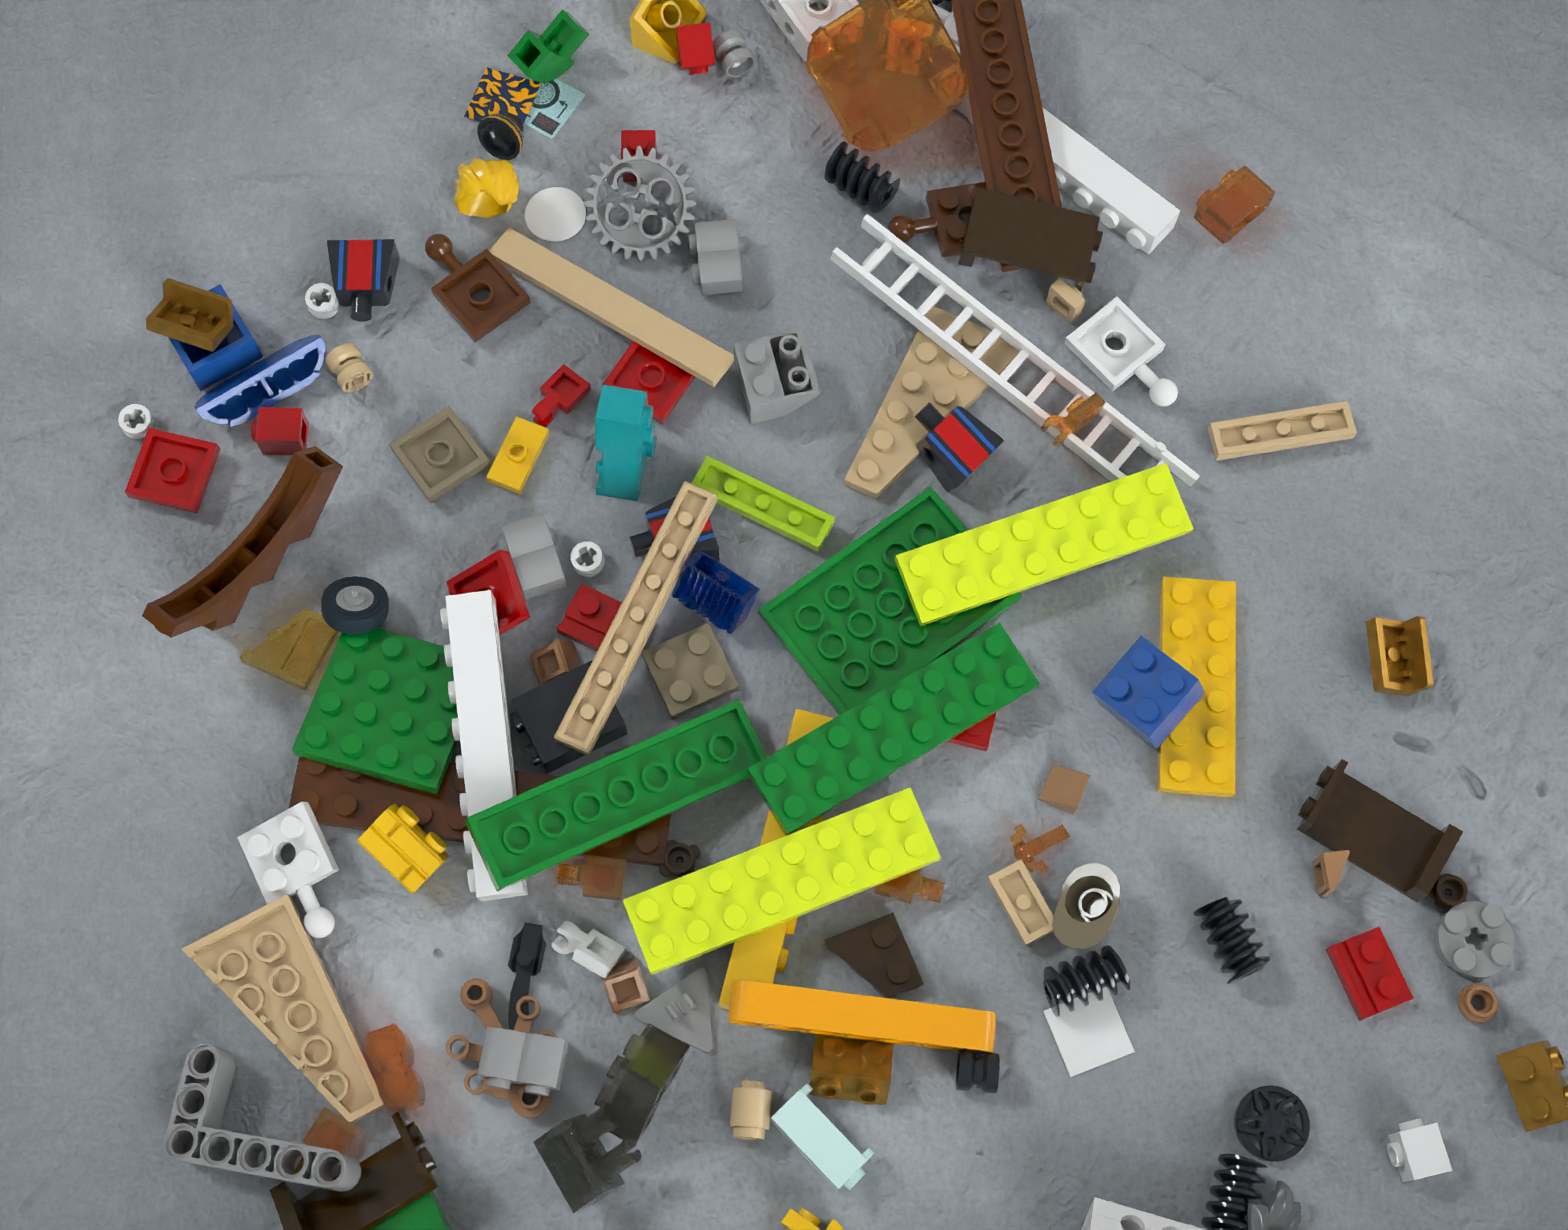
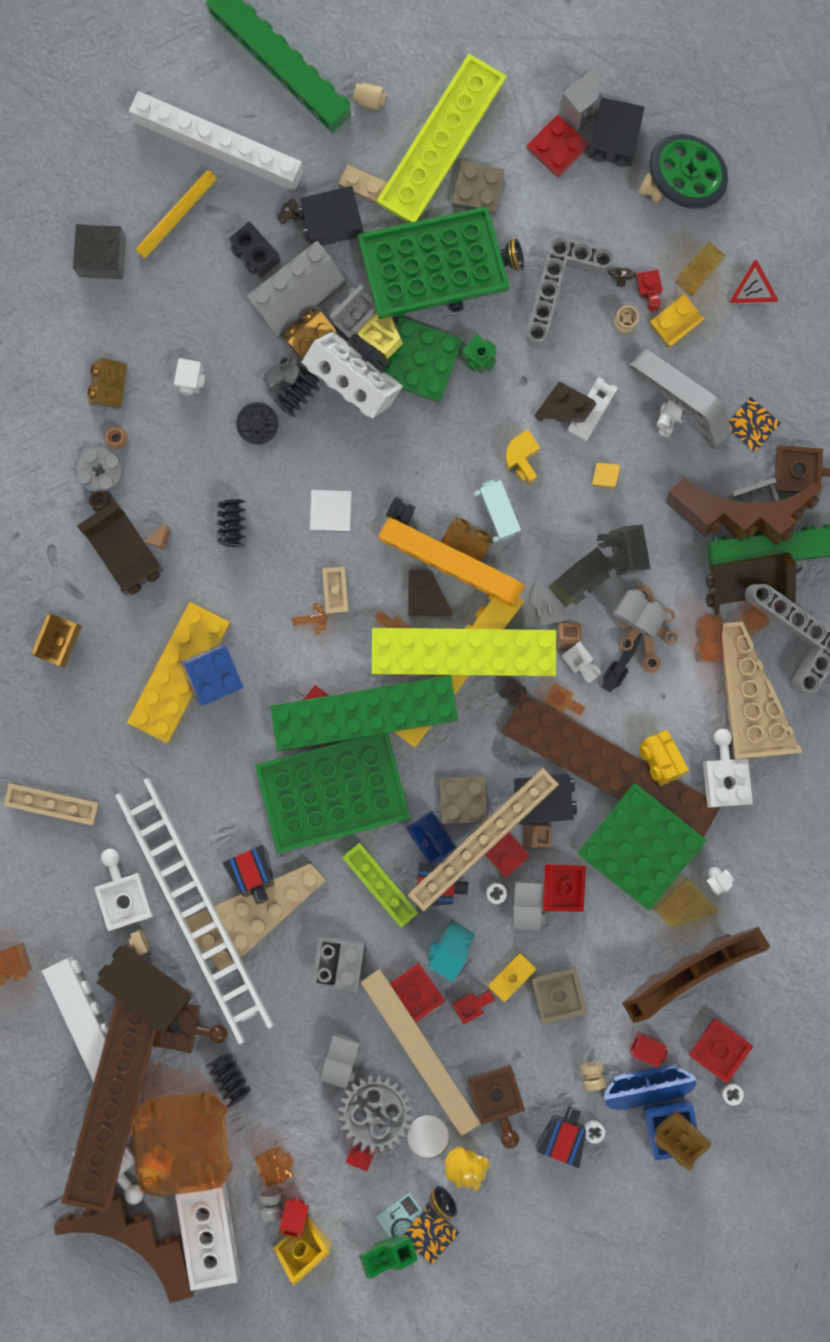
camera: 160 degrees left, 15 degrees up
black wheel [321,576,389,634] -> none
white brick [440,590,528,901] -> none
green plate [464,699,767,892] -> none
tan brick [730,1080,772,1141] -> none
neon yellow plate [895,463,1194,626] -> none
medium nougat slope [1038,765,1090,815] -> none
clear orange plate [1041,392,1106,446] -> none
black piece [1043,945,1131,1017] -> none
dark tan piece [1052,863,1121,949] -> none
red plate [1325,927,1414,1021] -> none
none -> clear orange brick [255,1145,294,1187]
none -> white plate [706,867,734,896]

